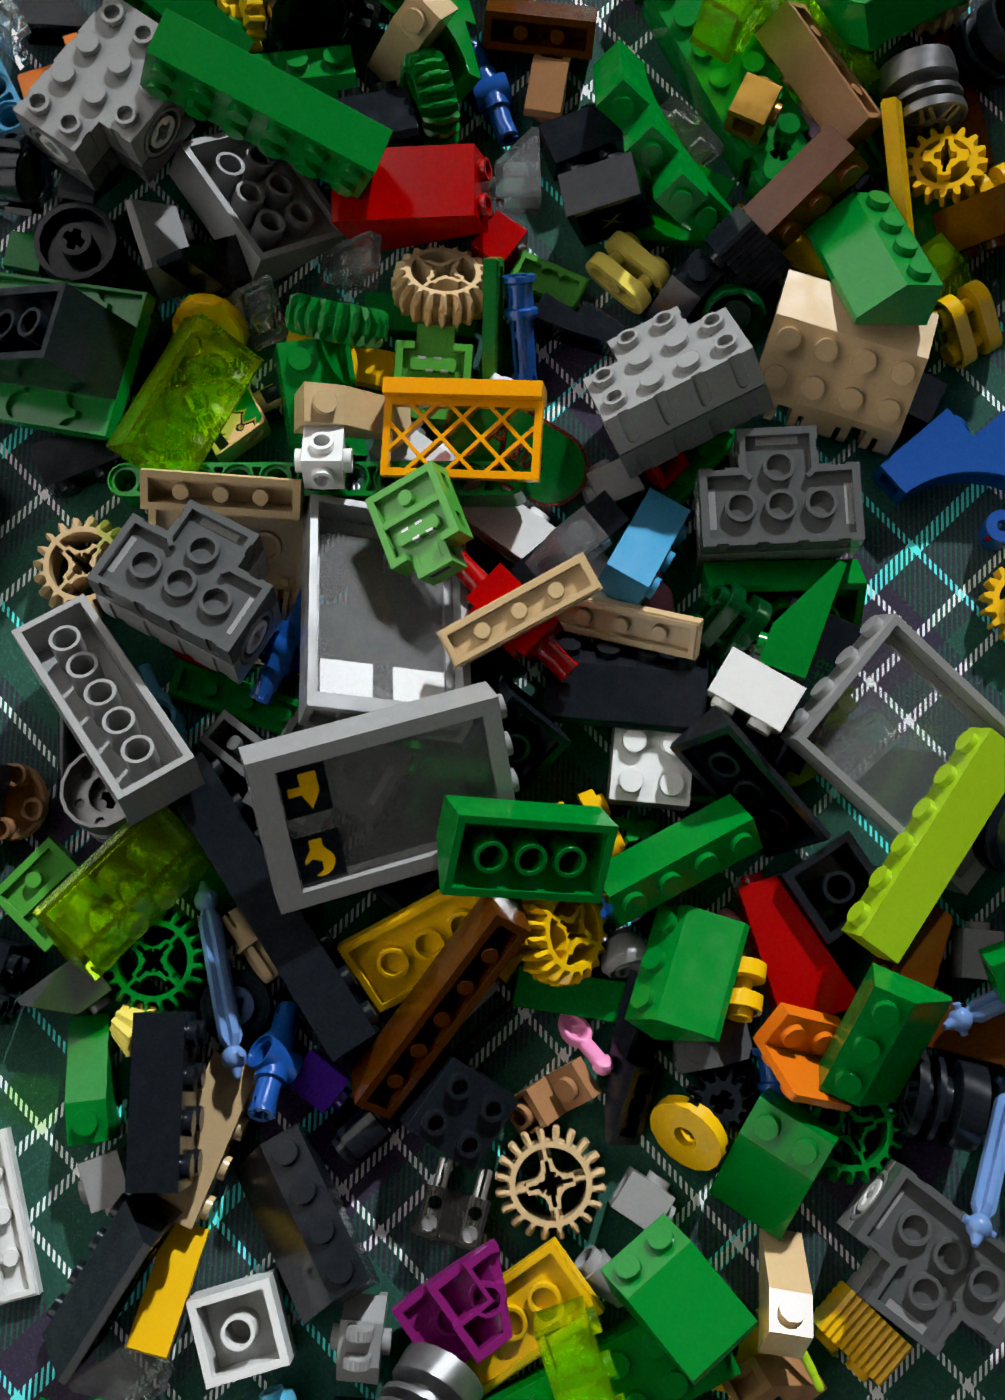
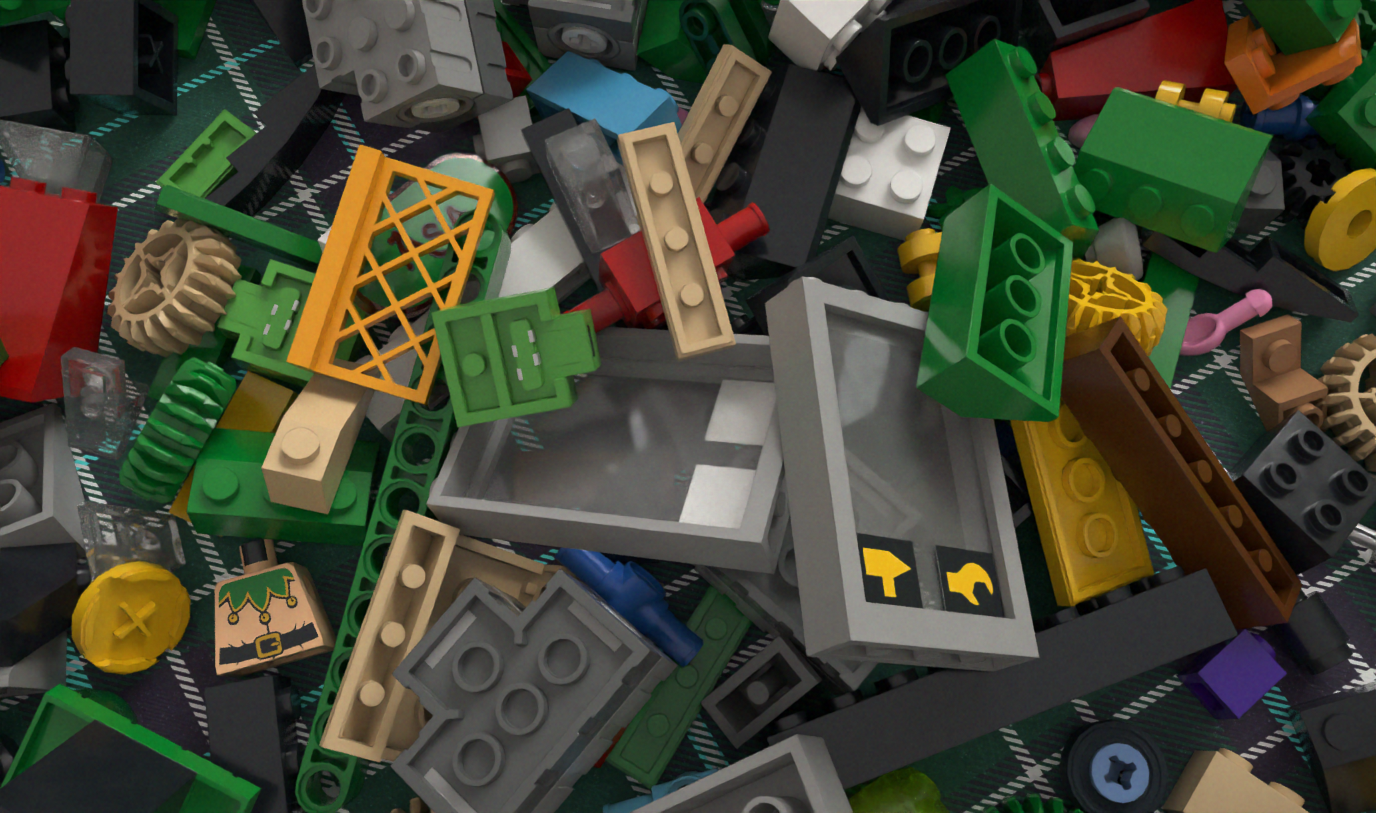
camera: 75 degrees left, 5 degrees down
clear neon green slope [106,312,264,472] -> none
medium blue wheel [194,881,247,1079] -> none
tan axle [222,907,280,984] -> none
blue pin [247,1001,303,1122] -> none
white brick [294,426,353,490] -> none
red brick [471,210,528,275] -> none
blue pin [501,273,538,380] -> none
light yellow brick [585,231,671,314] -> none

